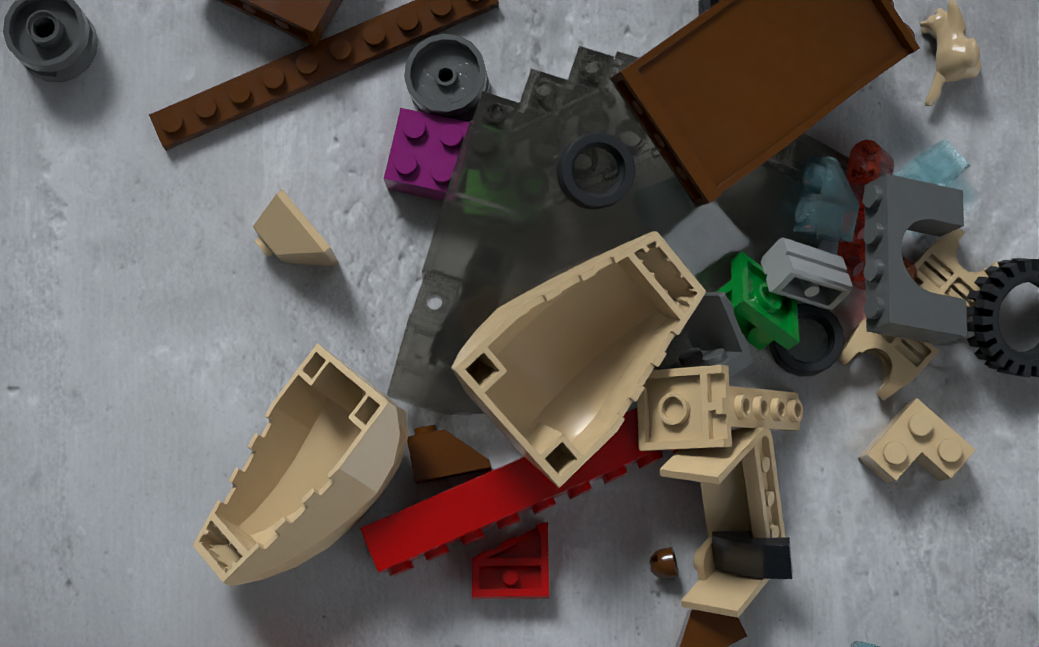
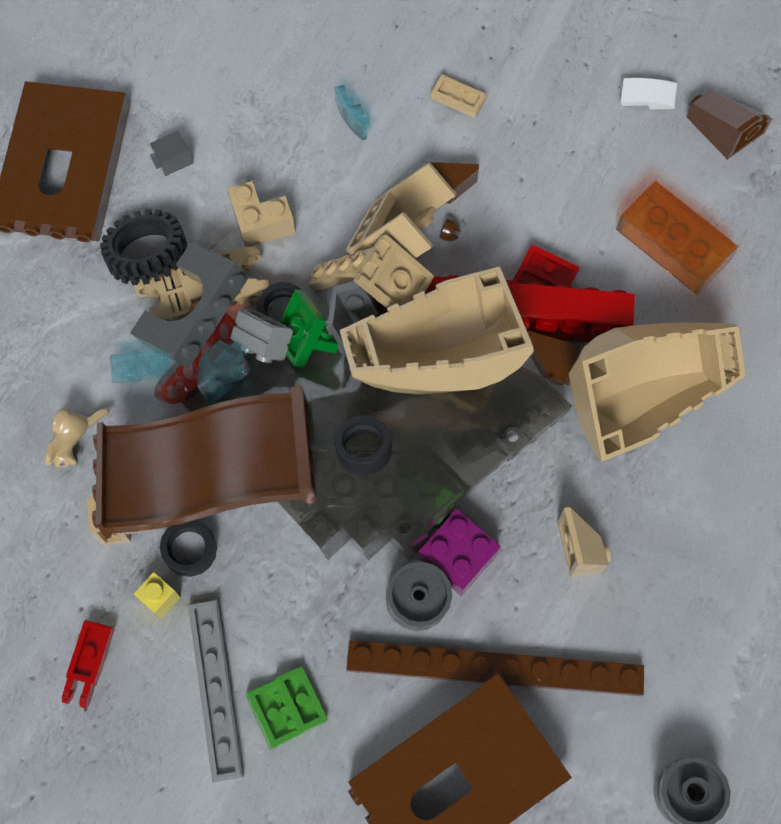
camera: 150 degrees left, 10 degrees down
black slope [712,530,793,579] -> none

